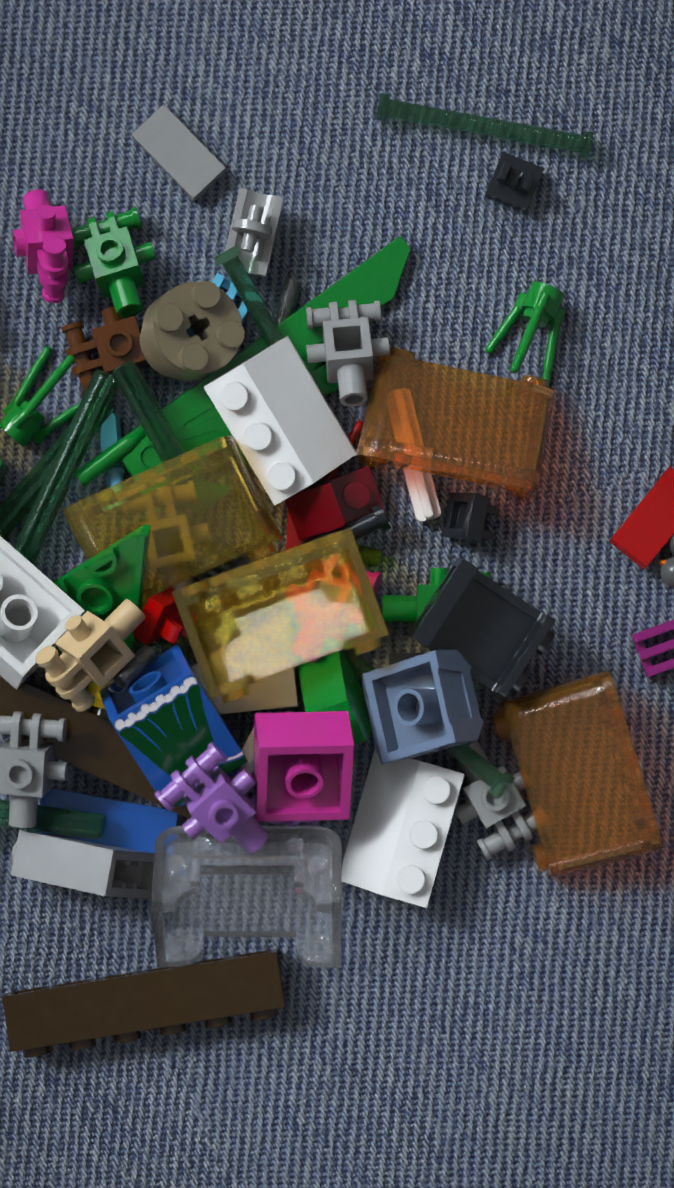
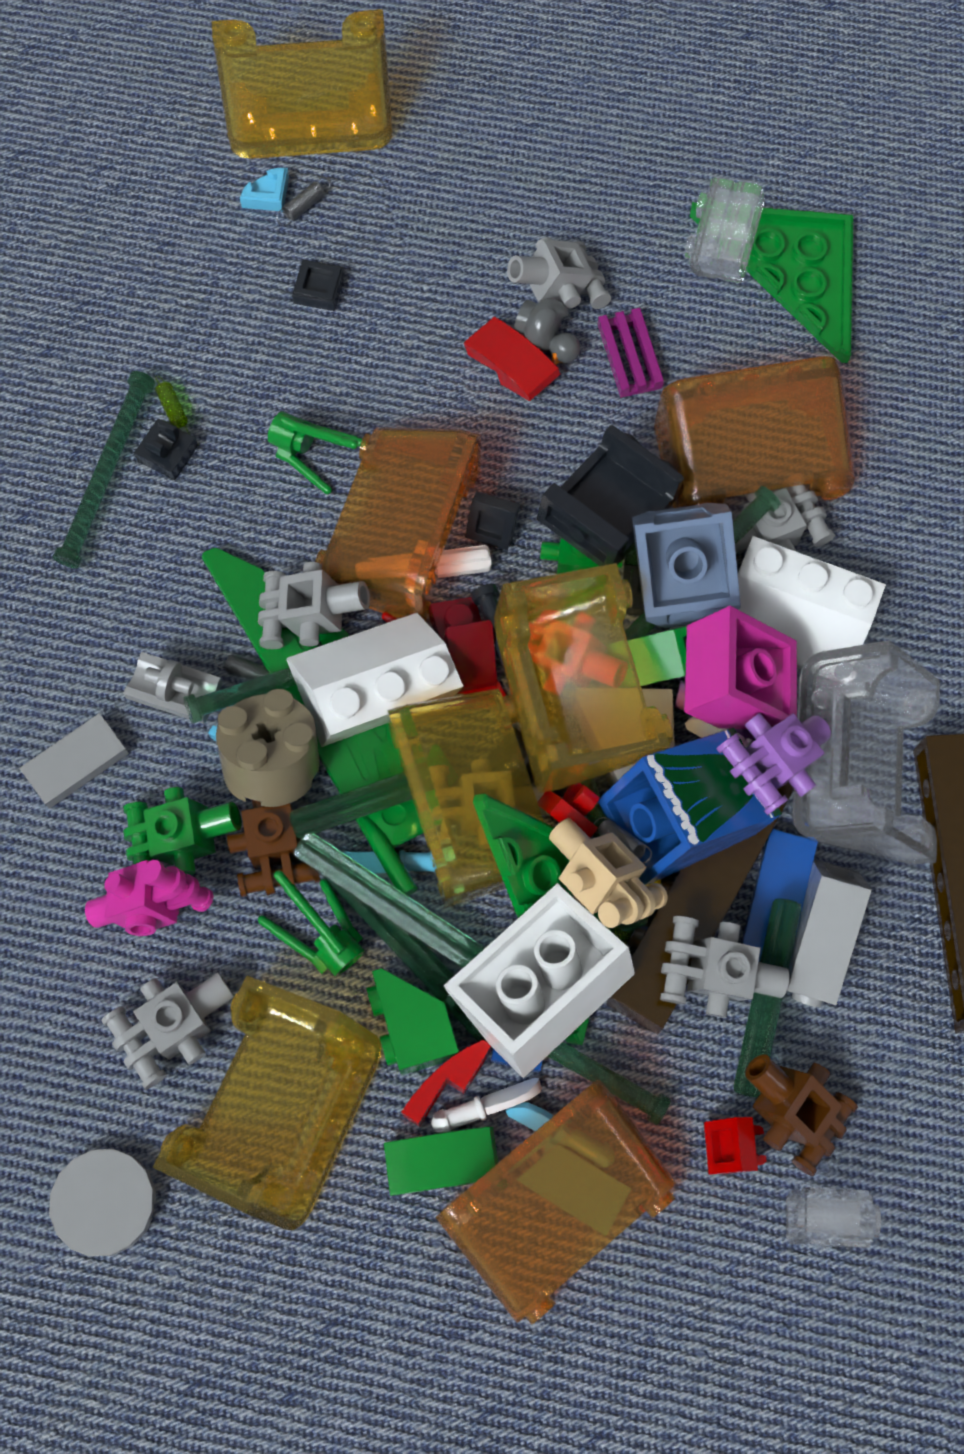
camera: 90 degrees left, 15 degrees down
none -> clear neon green piece [155,375,188,433]

